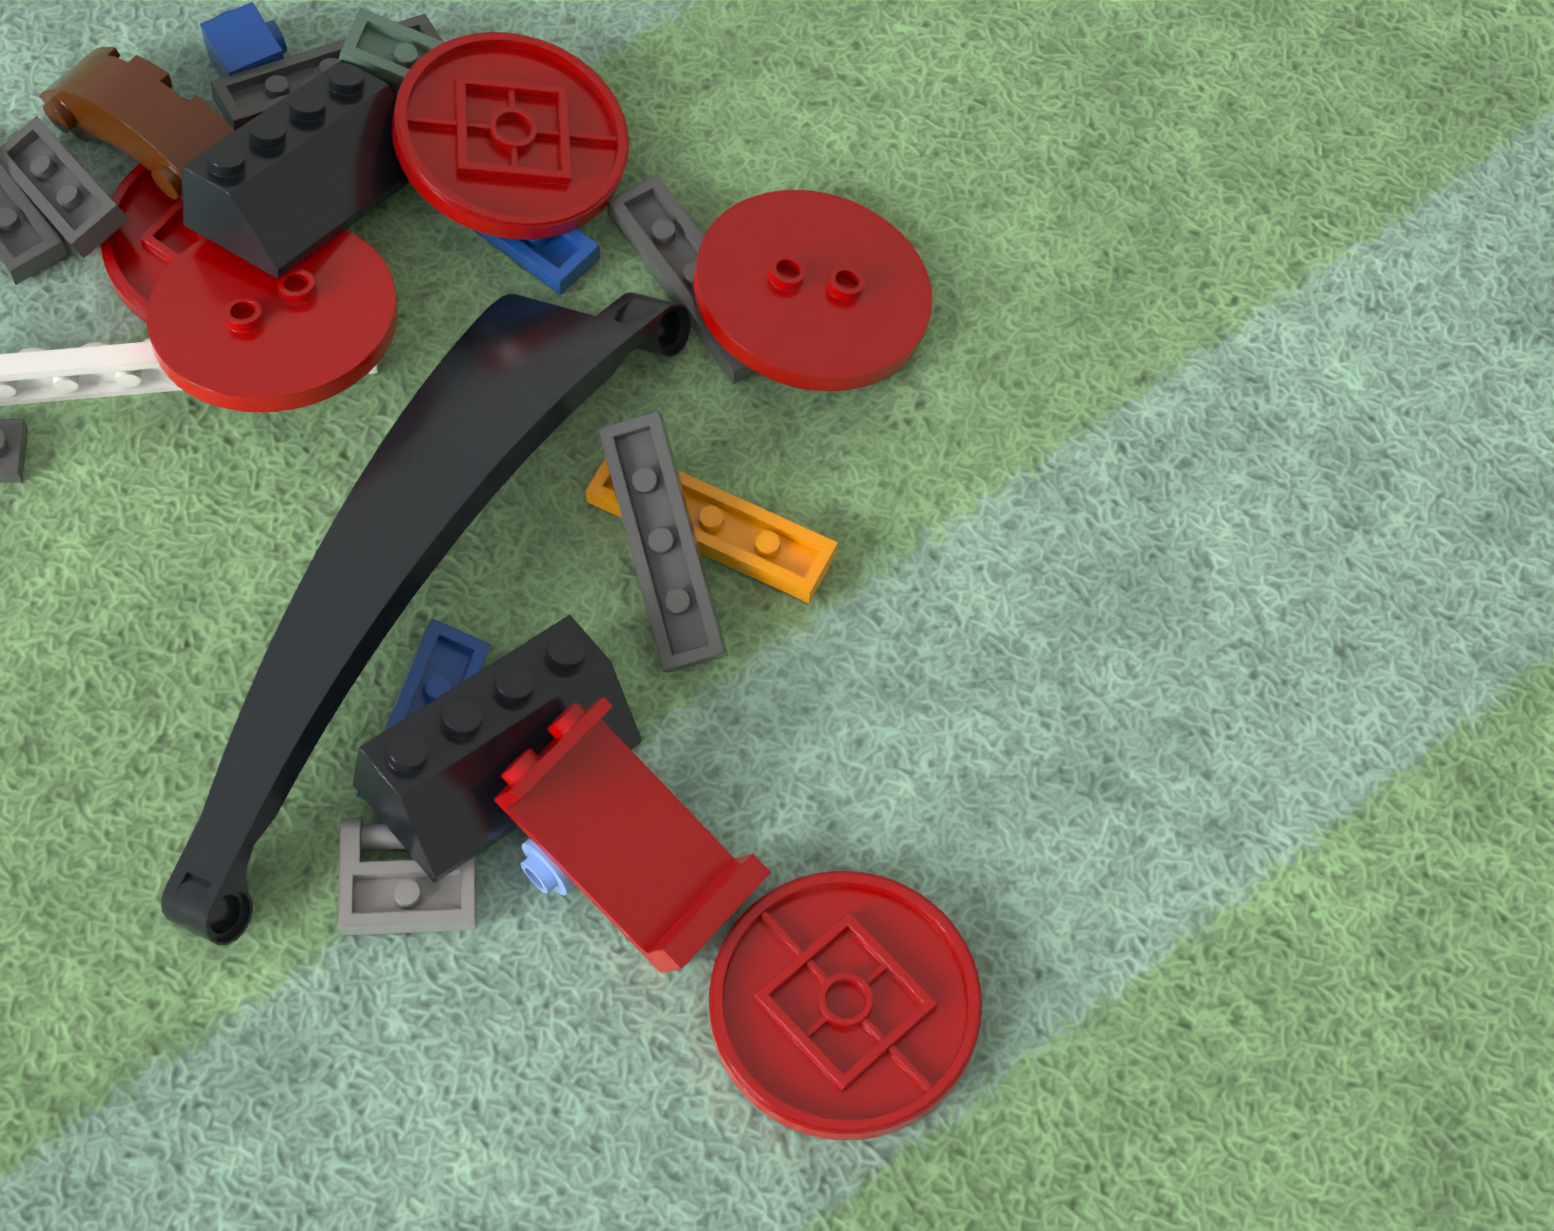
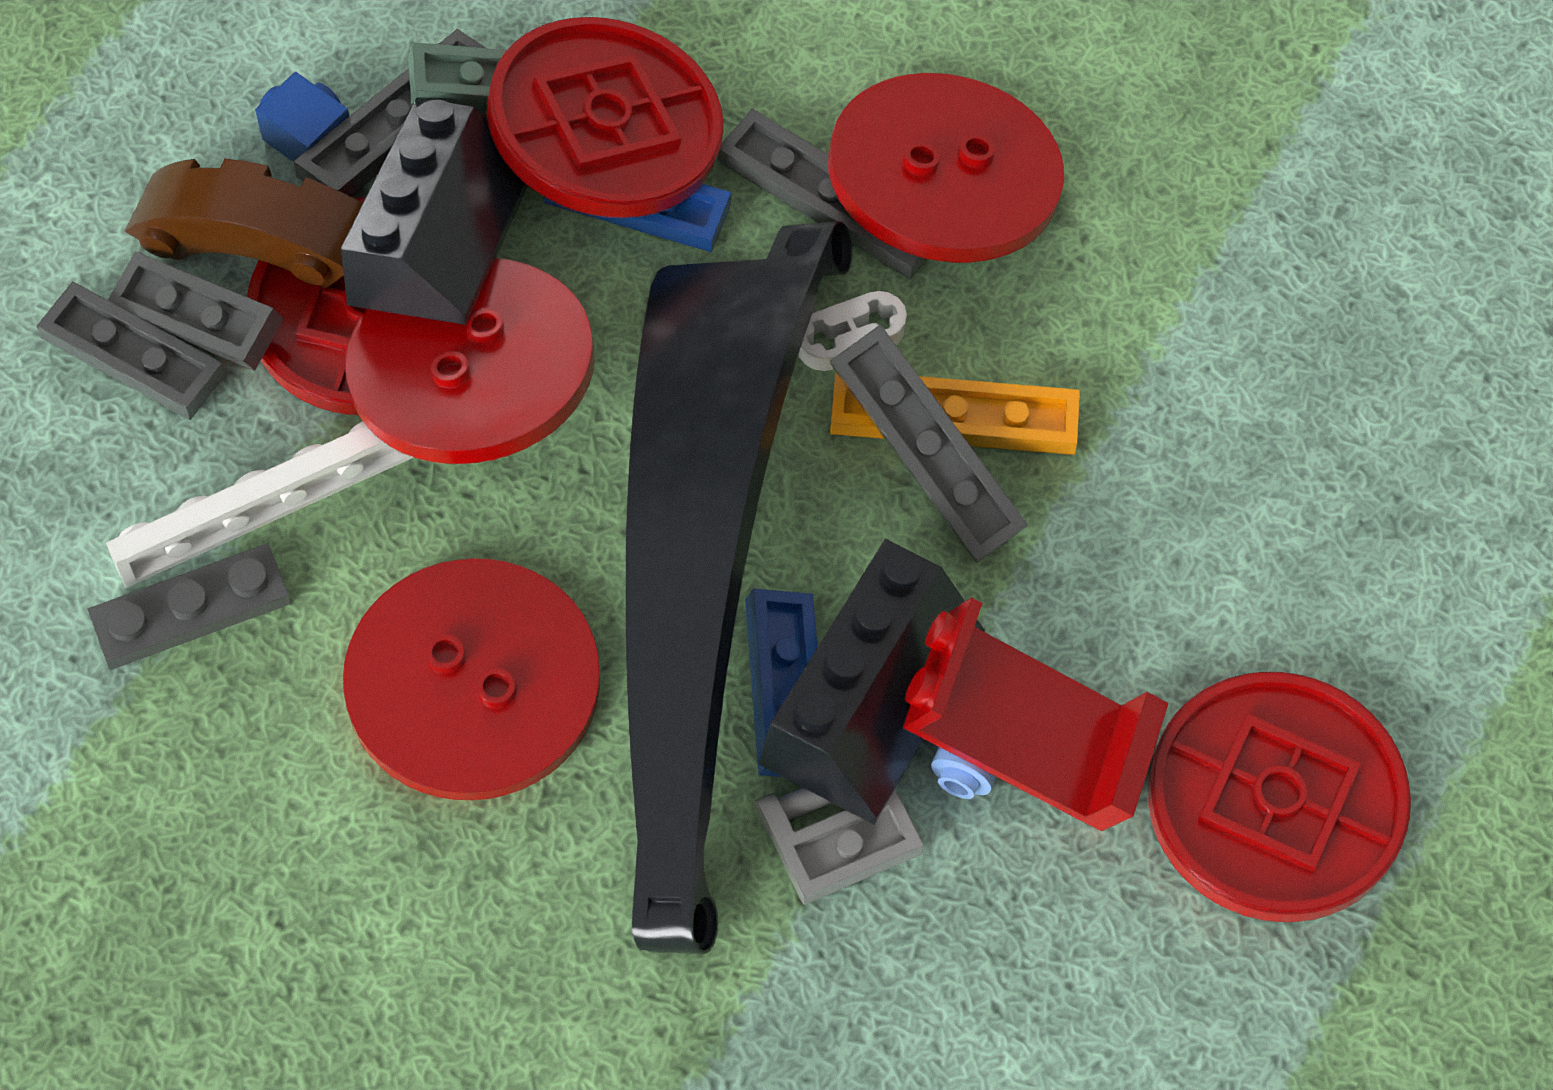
camera: 20 degrees left, 0 degrees up
none -> red plate [343,558,600,800]
none -> white beam [799,291,907,371]

